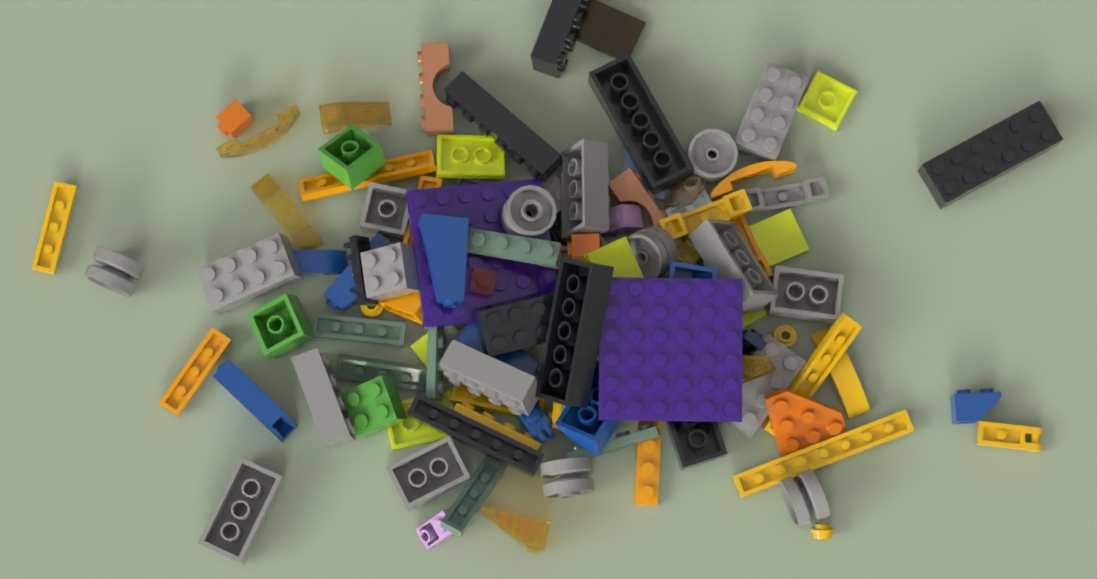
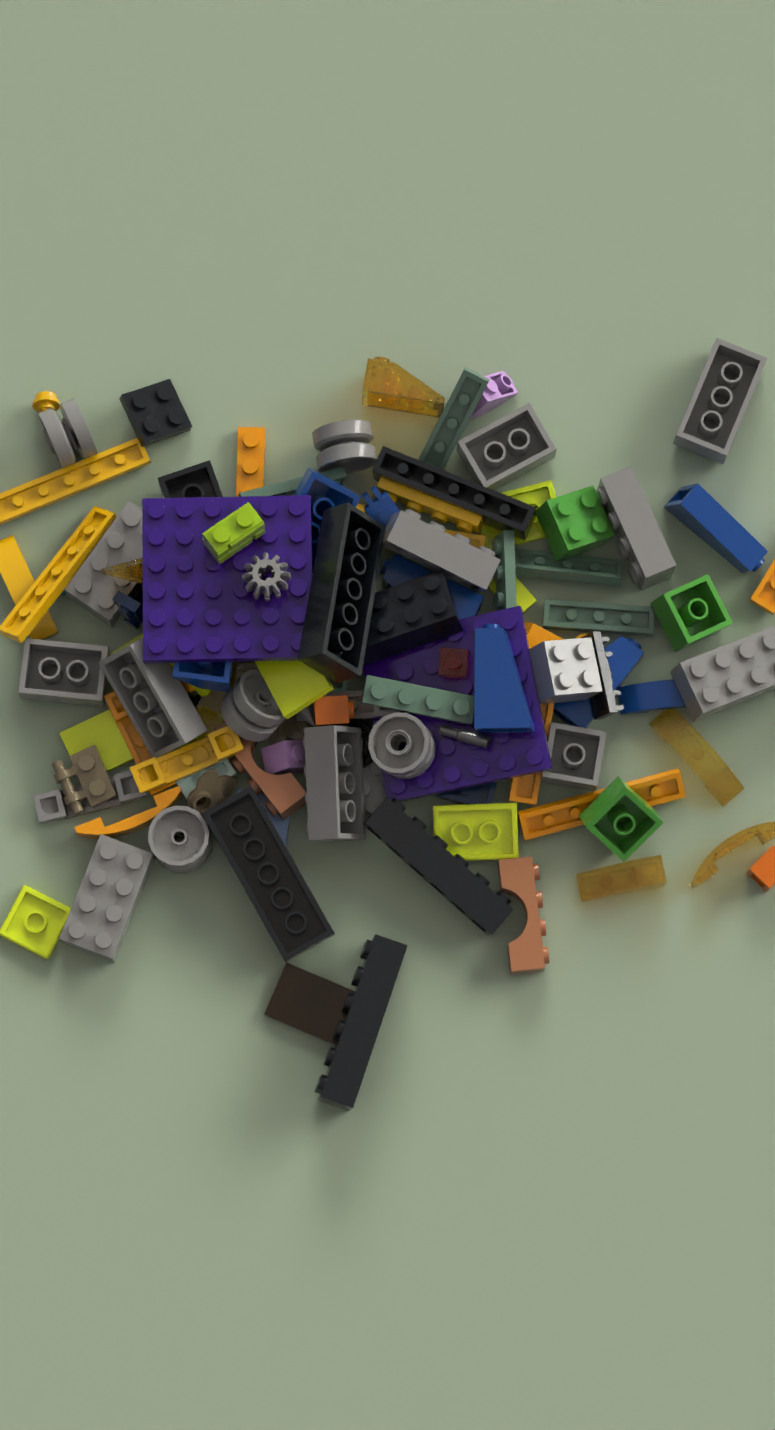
camera: 175 degrees right, 0 degrees up
orange plate [763,387,847,457] -> none
yellow plate [773,325,797,348] -> none
none -> dark tan plate [52,745,118,815]
none -> black plate [119,379,193,447]
none -> lime brick [202,502,266,564]
none -> light grey gear [242,552,291,602]
none -> flat silver pin [439,725,491,749]

